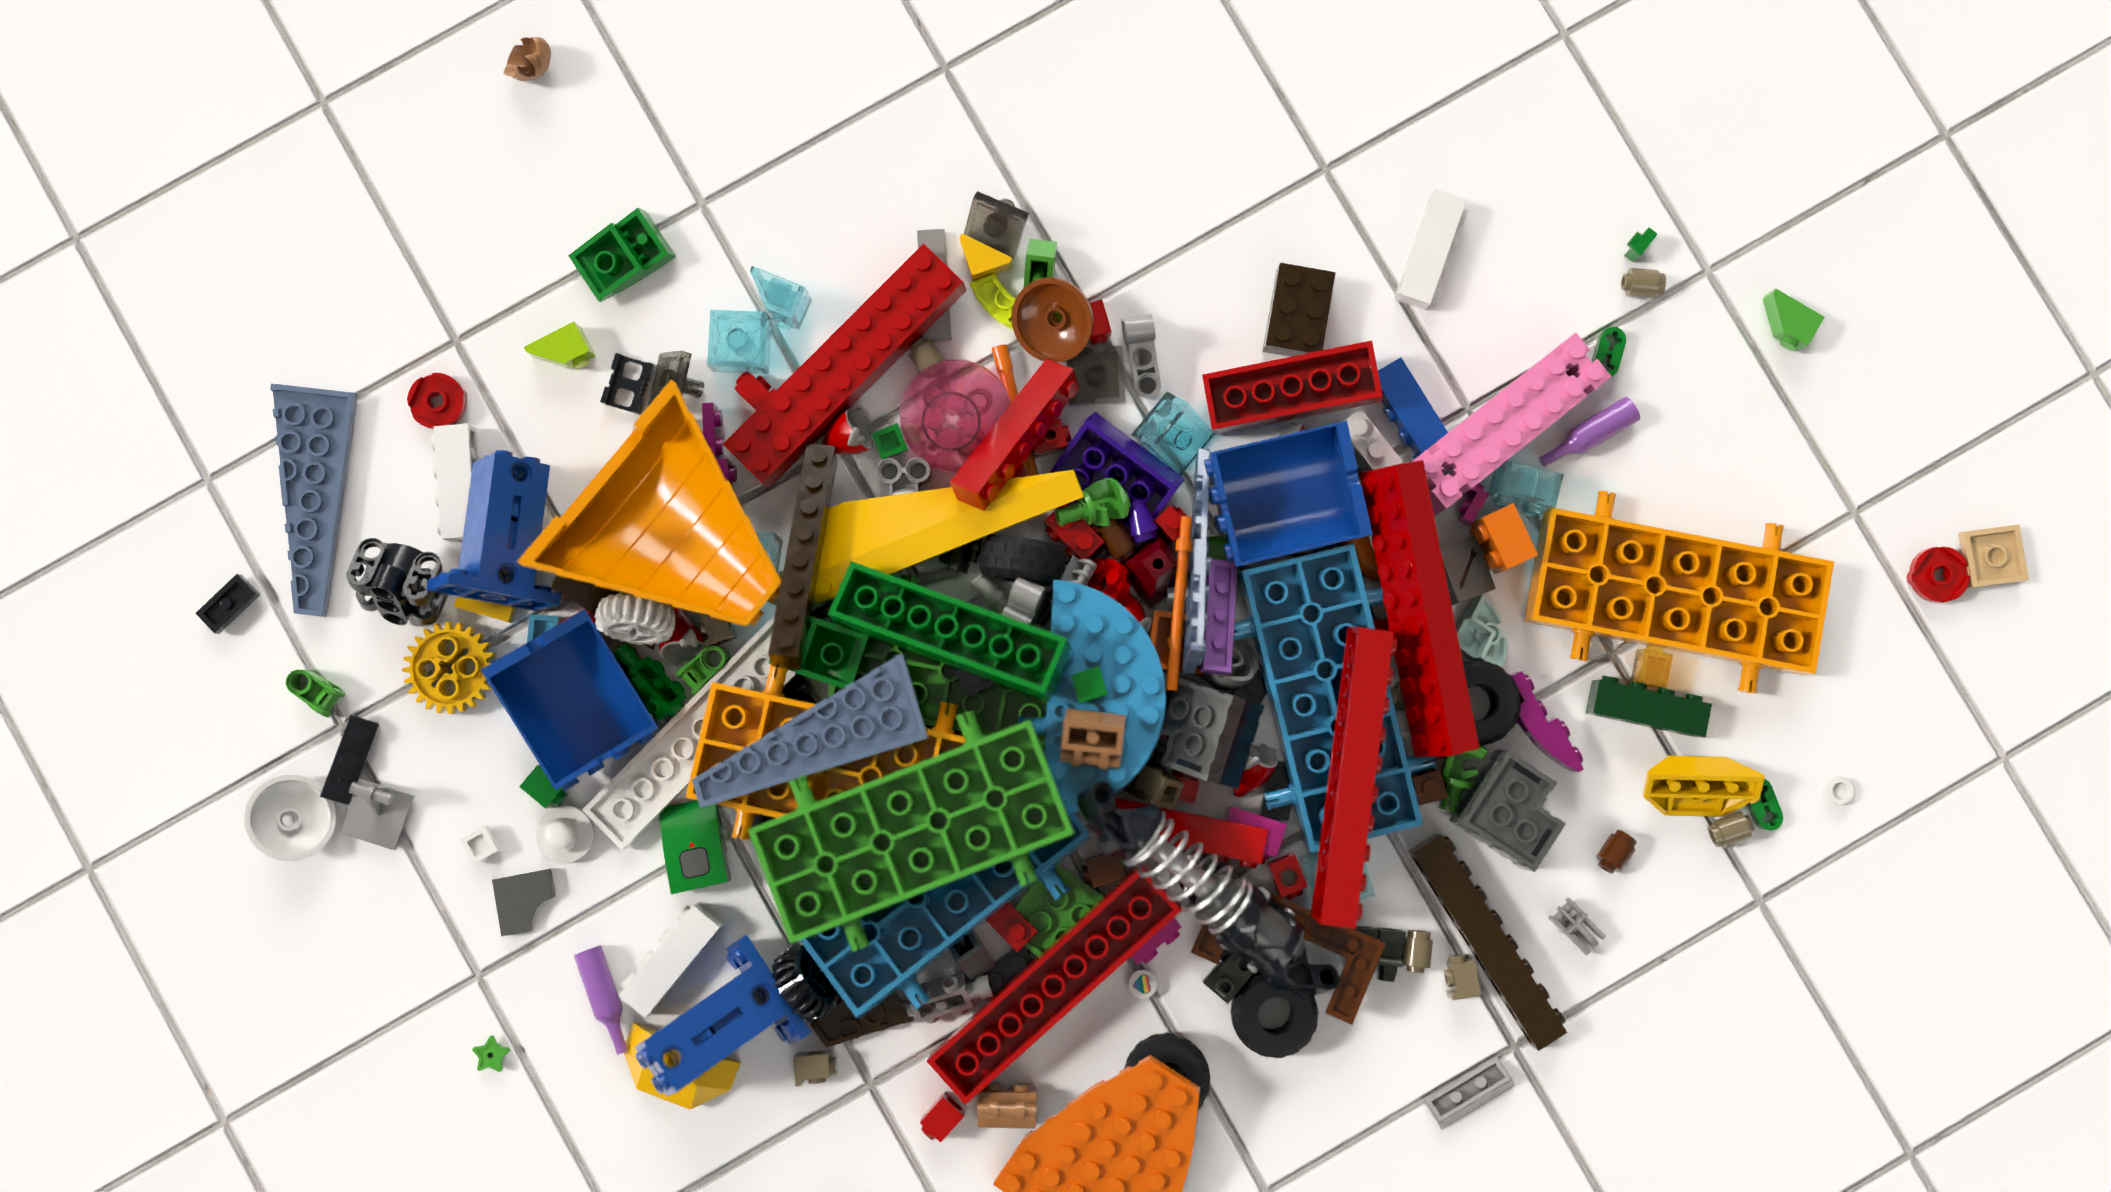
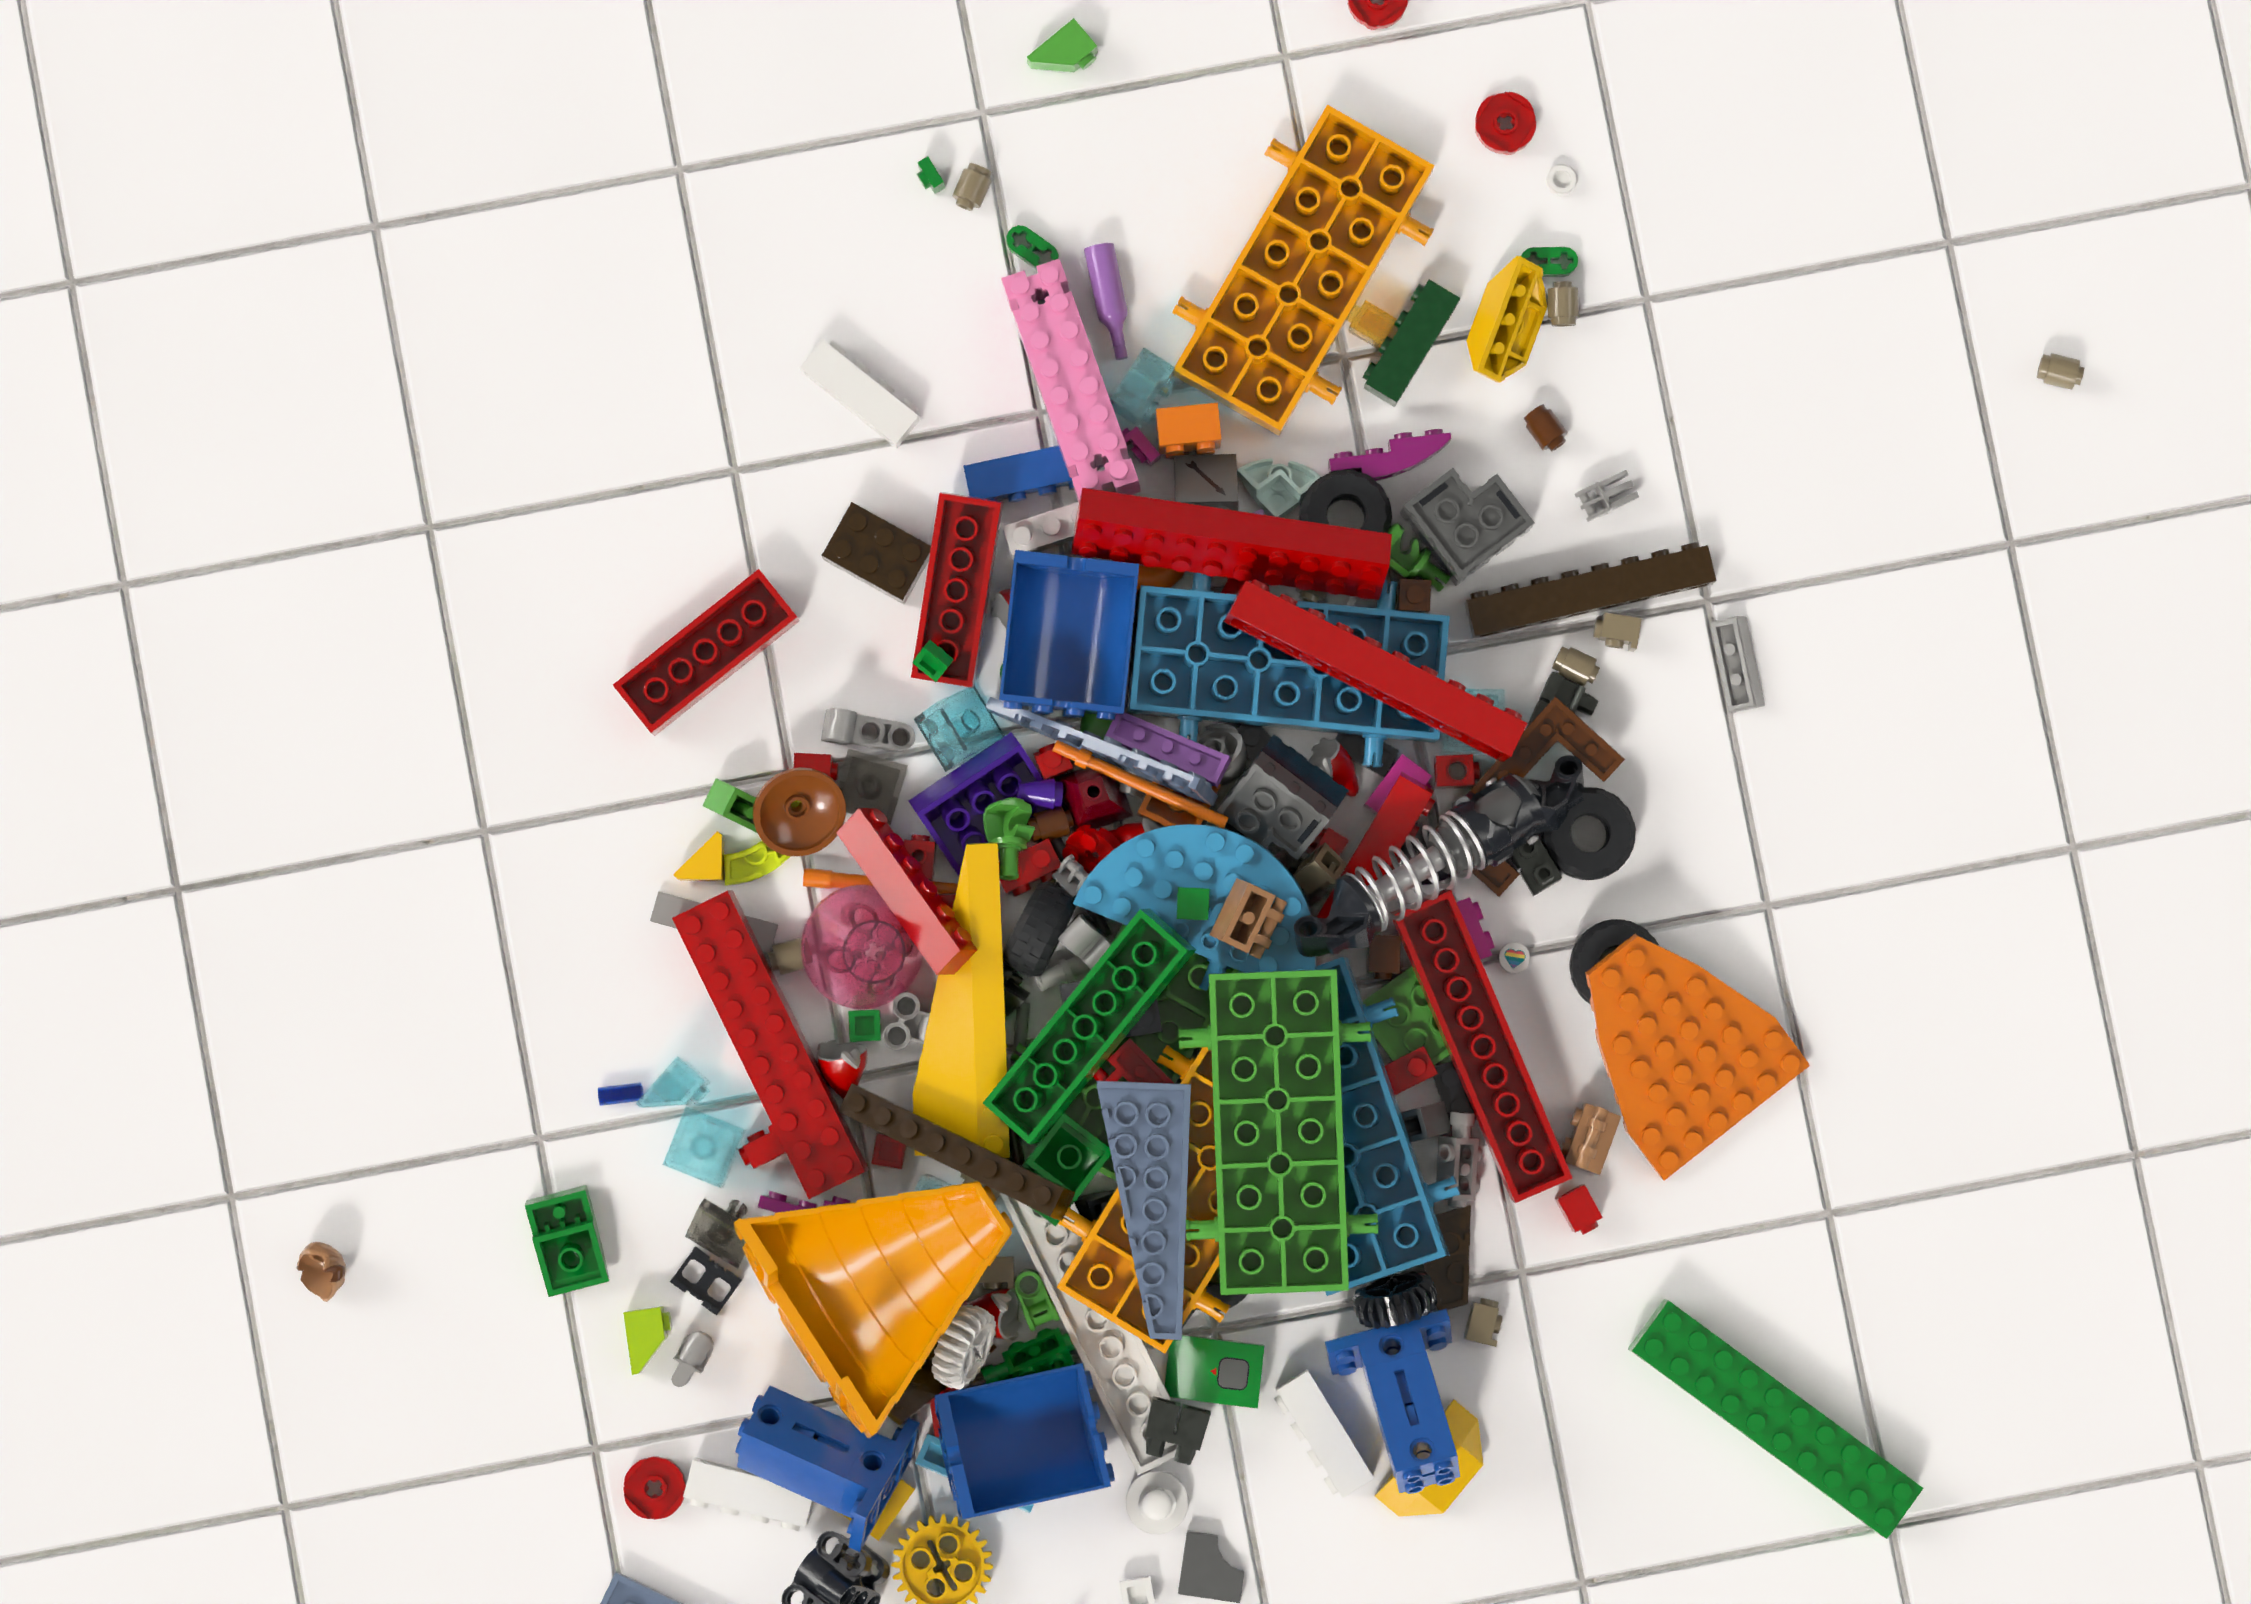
camera: 70 degrees left, 0 degrees up
green brick [519,764,569,809] -> none
medium lavender piece [573,945,628,1055] -> none
clear smoke tile [964,191,1029,260] -> none
none -> clear blue axle [598,1082,644,1106]
none -> red brick [613,569,800,736]
none -> light grey arm [671,1331,714,1387]
none -> red tile [871,1133,906,1169]
none -> green plate [912,640,954,682]
none -> red plate [1093,1038,1174,1083]
none -> pearl dark grey hips [1145,1396,1211,1465]
none -> red plate [1475,92,1536,155]

